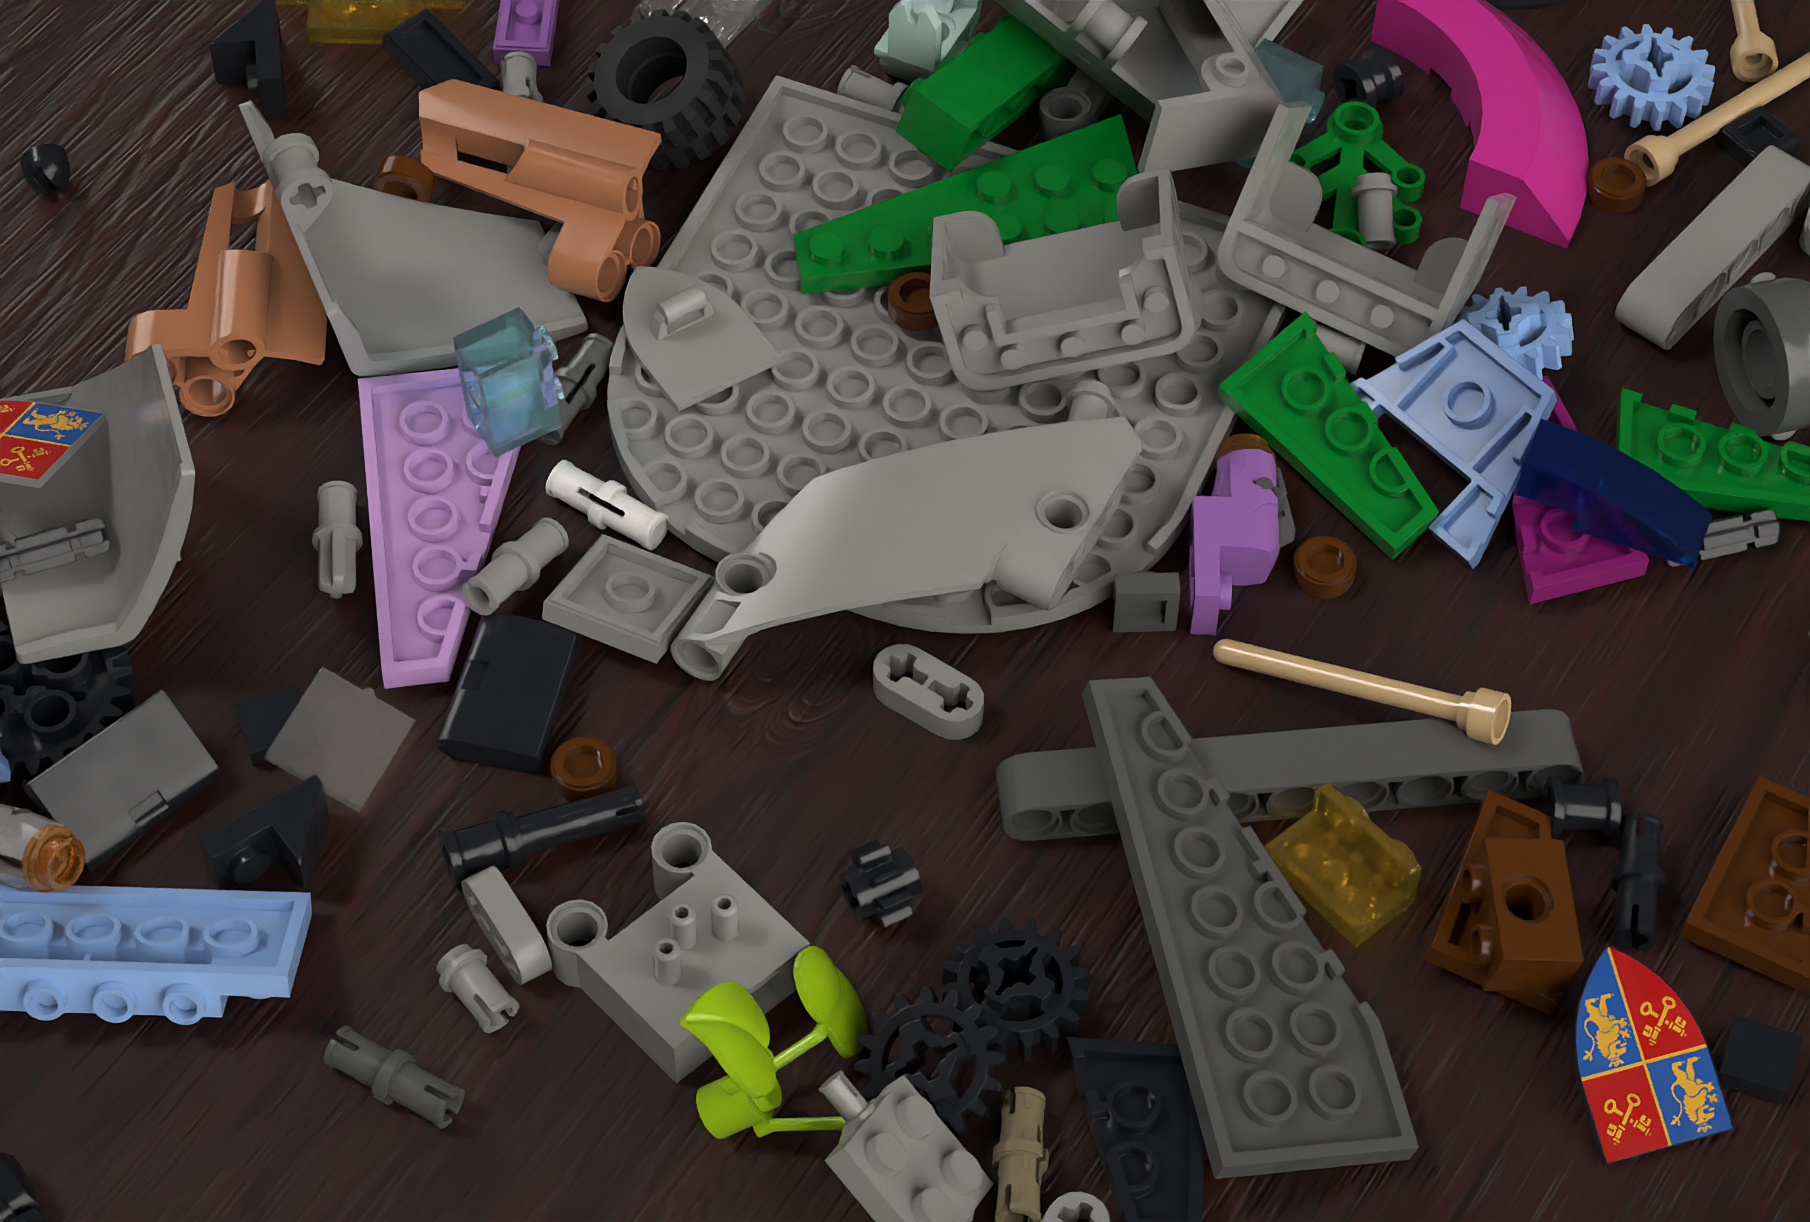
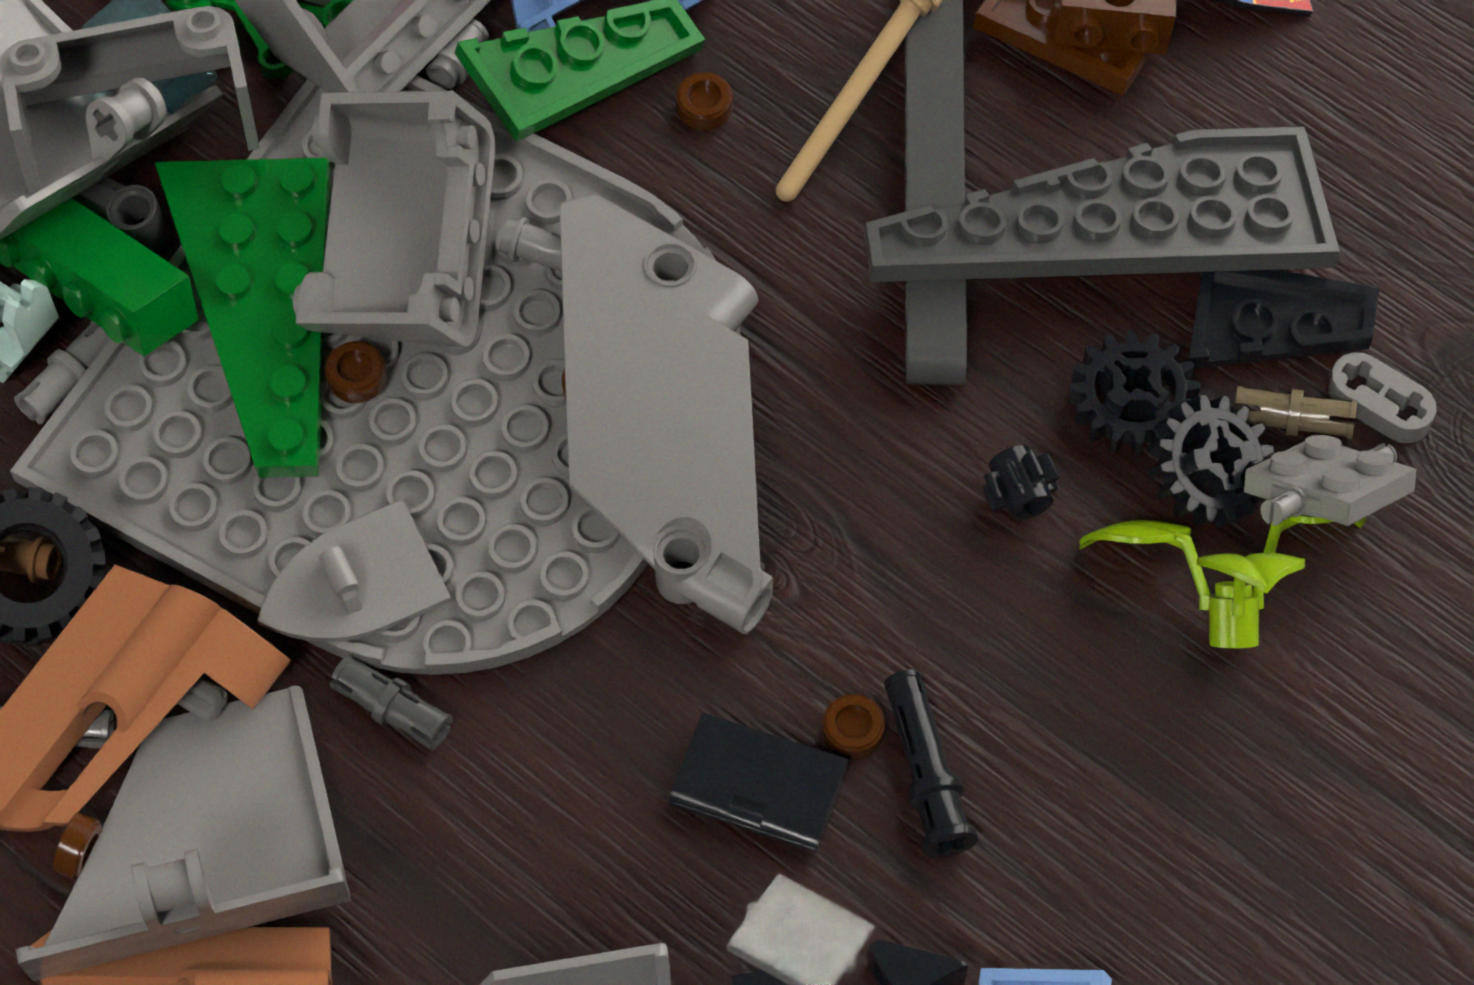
camera: 80 degrees left, 10 degrees up
light grey axle [312,481,363,599] -> none
dark grey pin [324,1025,465,1129] -> none
lavender wing [358,360,542,689] -> none
light grey pin [436,944,519,1033] -> none
clear light blue brick [453,307,564,457] -> none
light grey beam [461,866,552,985] -> none
light grey pin [462,517,569,616] -> none
light grey plate [542,534,715,664] -> none
white pin [545,460,669,551] -> none
light grey piece [546,822,810,1083] -> none
light grey beam [873,644,984,740] -> none
dark grey plate [1111,571,1181,632] -> none
medium lavender plate [1188,434,1295,635] -> none
clear yellow bracket [1265,783,1422,948] -> none

